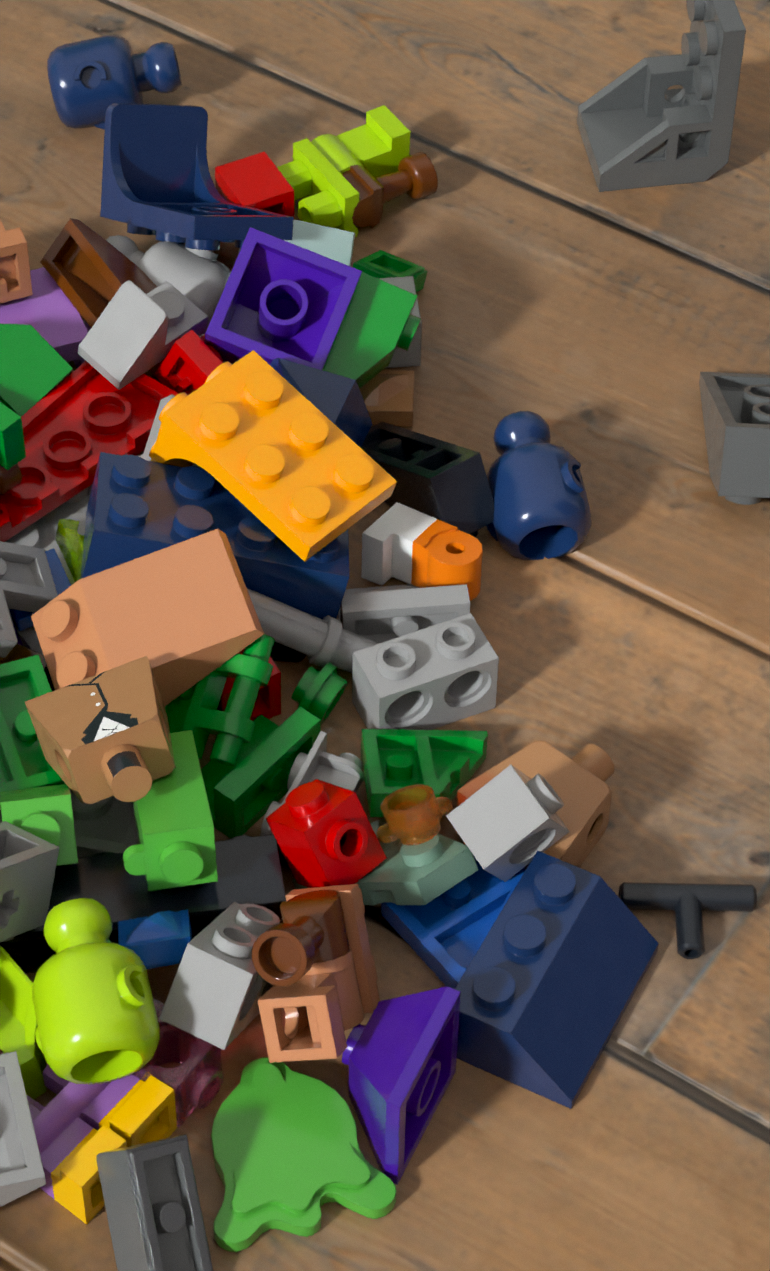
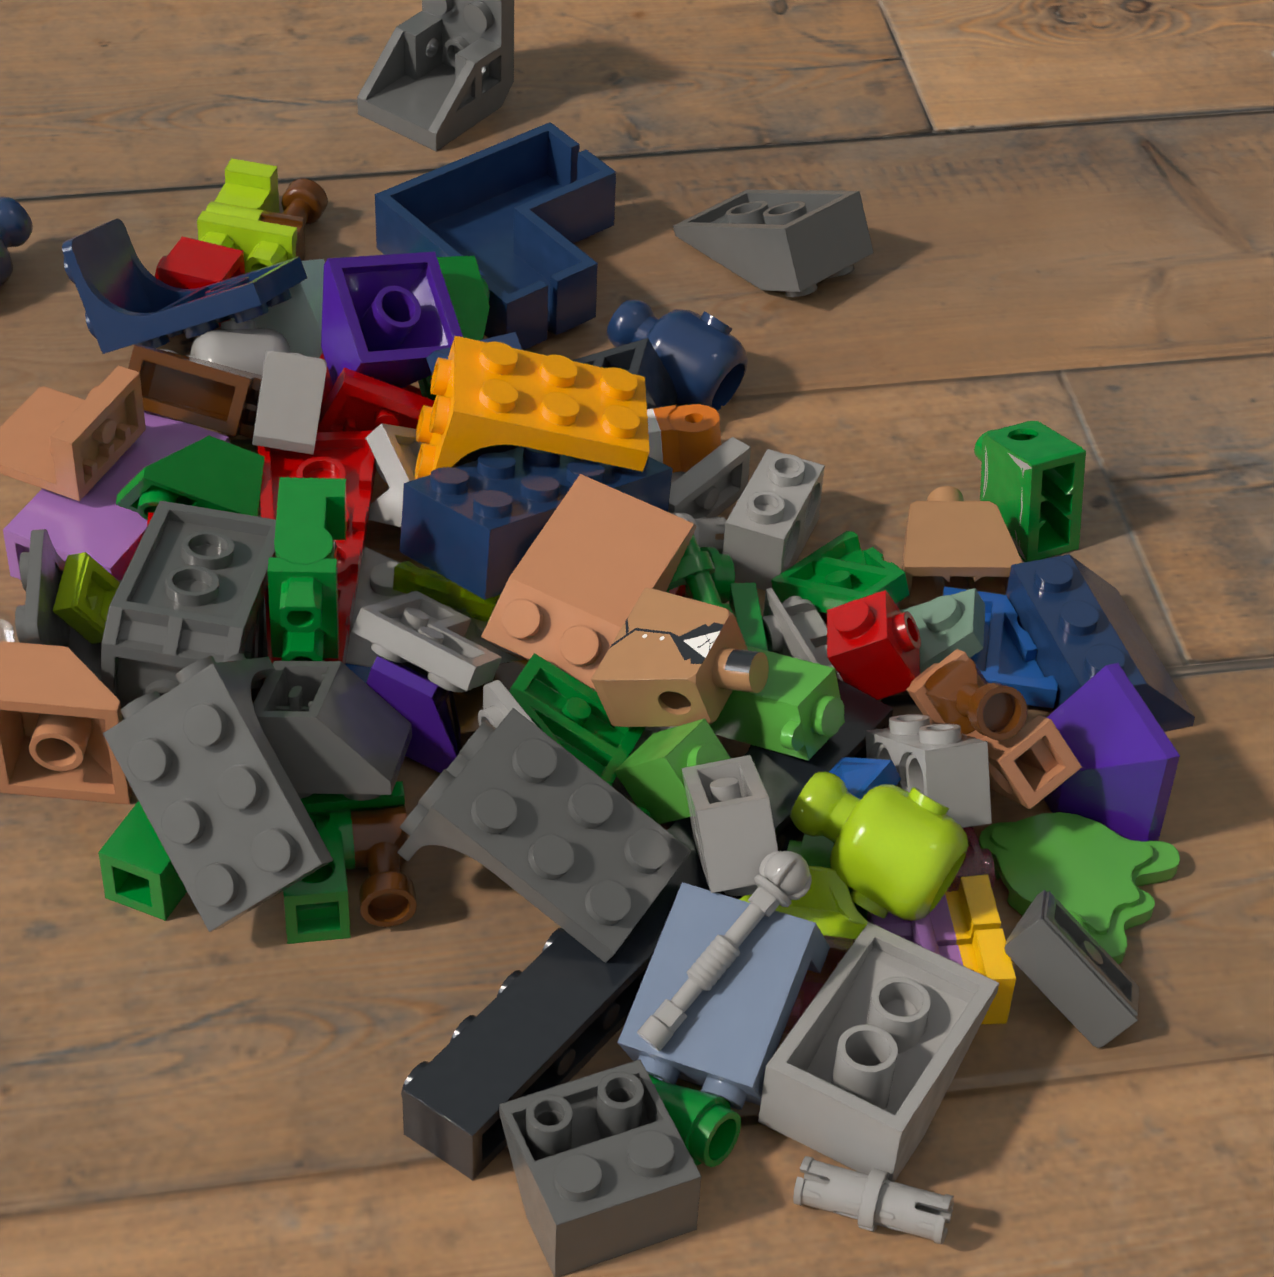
camera: 45 degrees left, 5 degrees down
clear orange plate [376,784,453,846] -> none
light grey brick [446,765,570,882] -> none
black piece [618,882,757,959] -> none
none -> dark blue piece [375,122,616,350]
none -> green torso [974,421,1086,562]

